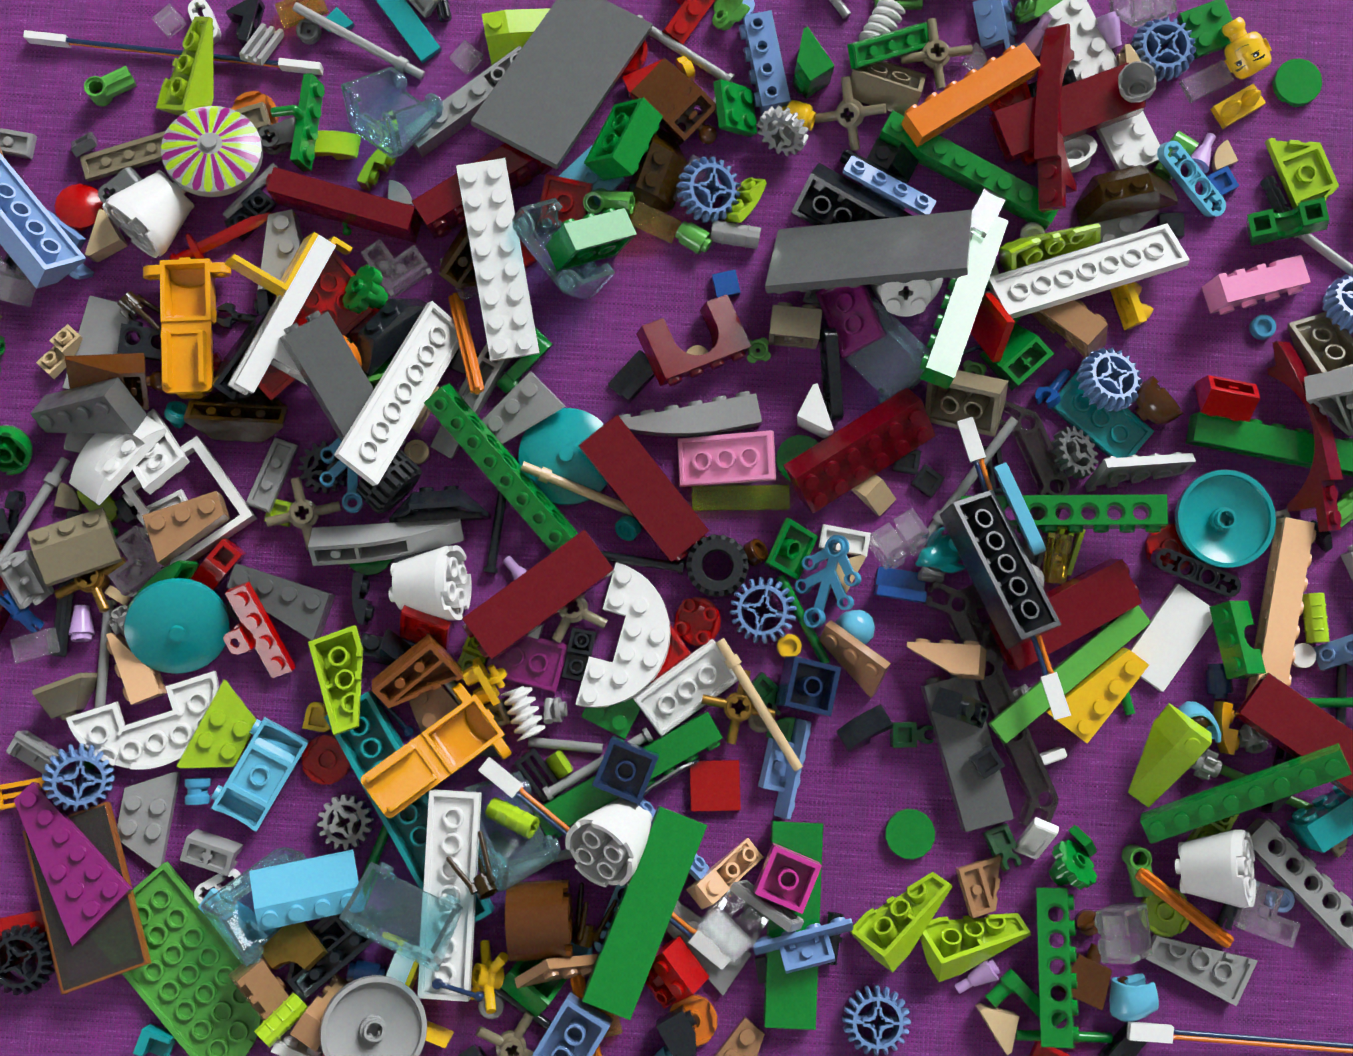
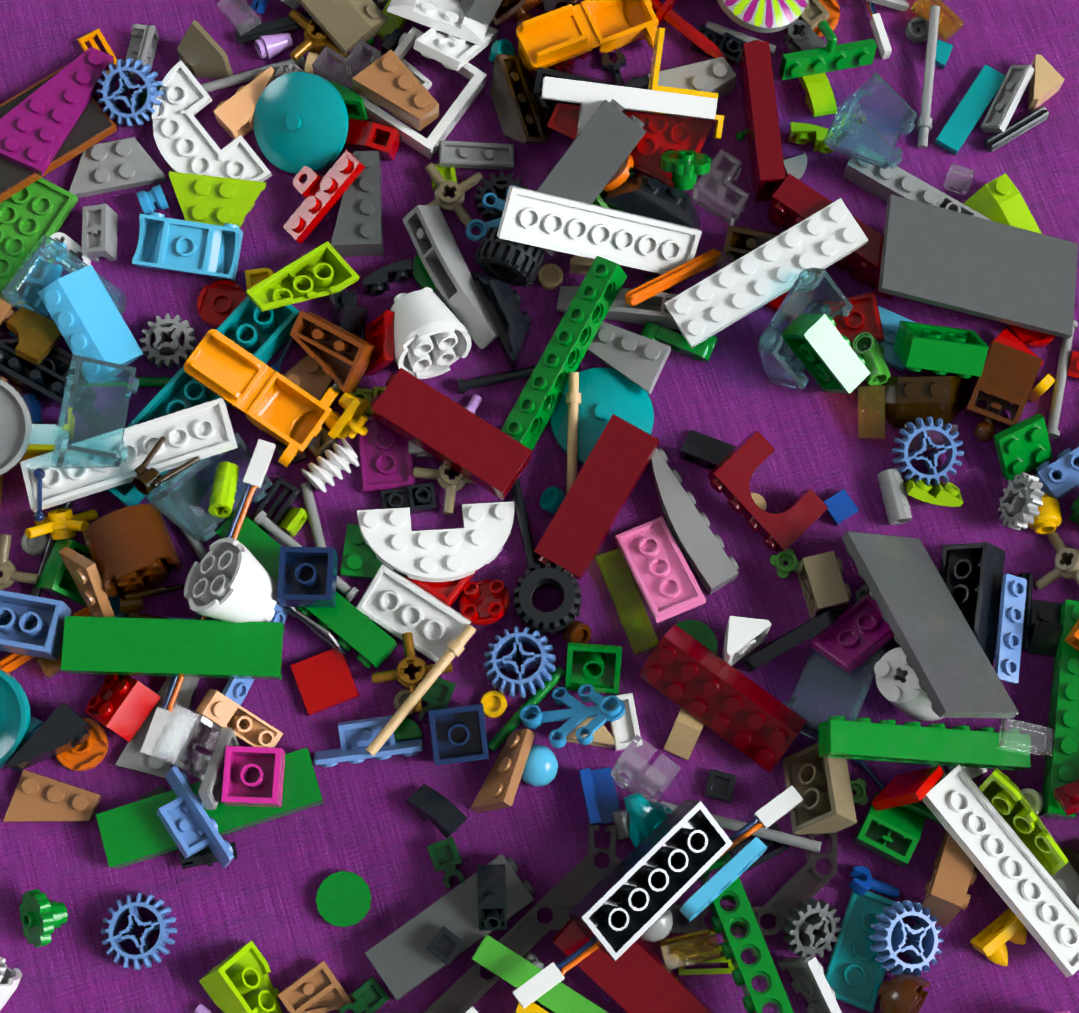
camera: 75 degrees right, 10 degrees down
light grey plate [543,697,567,724] -> none
bright green brick [675,221,712,255] -> none
lime wedge [850,872,952,973] -> none
black tile [892,450,922,476] -> none
light nougat slope [907,639,986,680] -> none

